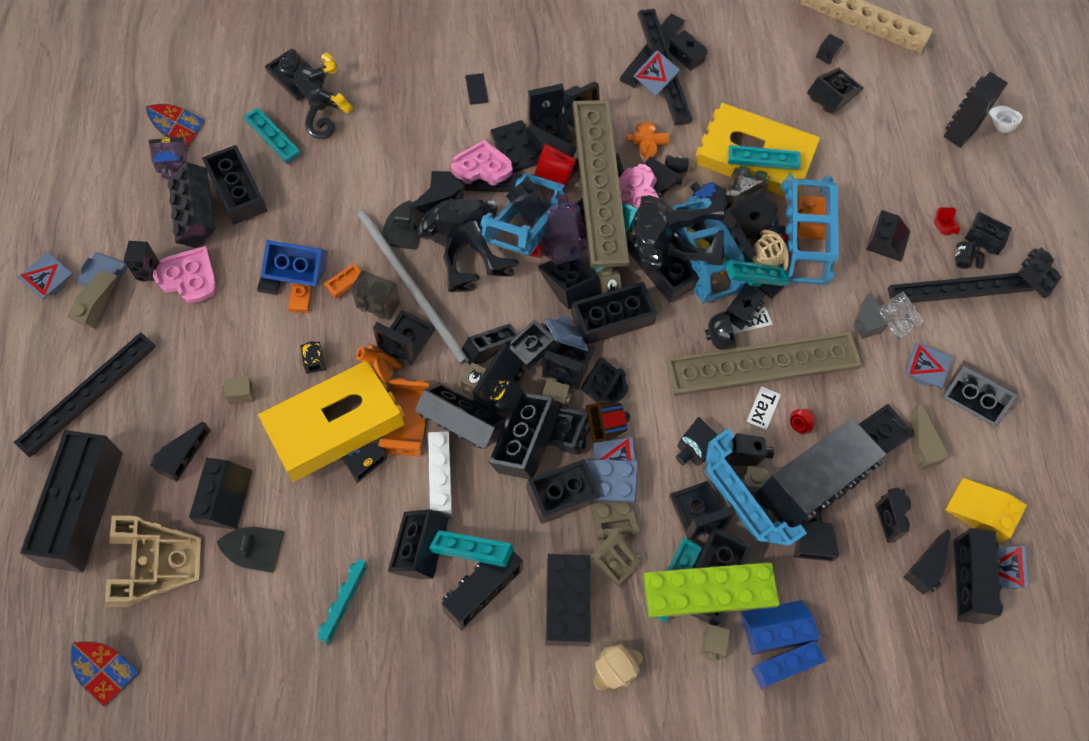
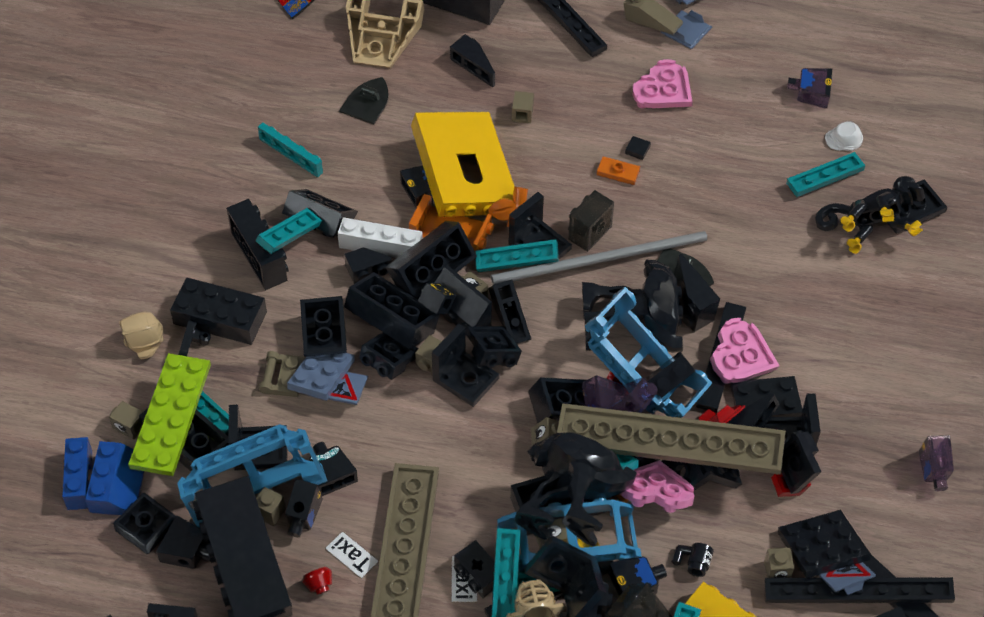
camera: 110 degrees right, 10 degrees down
black brick [123,241,159,282] -> none
shield [146,104,204,148] -> none
black brick [168,162,215,248] -> none
black slope [189,457,252,530] -> none
black brick [202,145,267,225] -> none
blue slope [261,240,328,287] -> none
black brick [300,341,326,374] -> none
orange plate [323,263,366,299] -> none
black sticker [465,73,489,105] -> none
sand blue piece [544,315,588,351] -> none
black brick [571,282,658,345] -> none
black slope [580,358,628,403] -> none
dark brown torso [585,402,630,443] -> none
dark tan plate [591,529,642,586] -> none
orange plant [626,122,669,163] -> none
black torso [645,156,678,198] -> none
black cylinder [705,311,737,350] -> none
none -> black brick [113,493,176,554]
none -> black piece [178,320,211,356]
none -> black slope [344,247,392,284]
none -> teal plate [475,239,559,272]
none -> dark tan brick [764,548,794,578]
none -> black plate [778,510,871,578]
none -> white hat [825,121,863,151]
none -> clear purple torso [918,435,954,491]

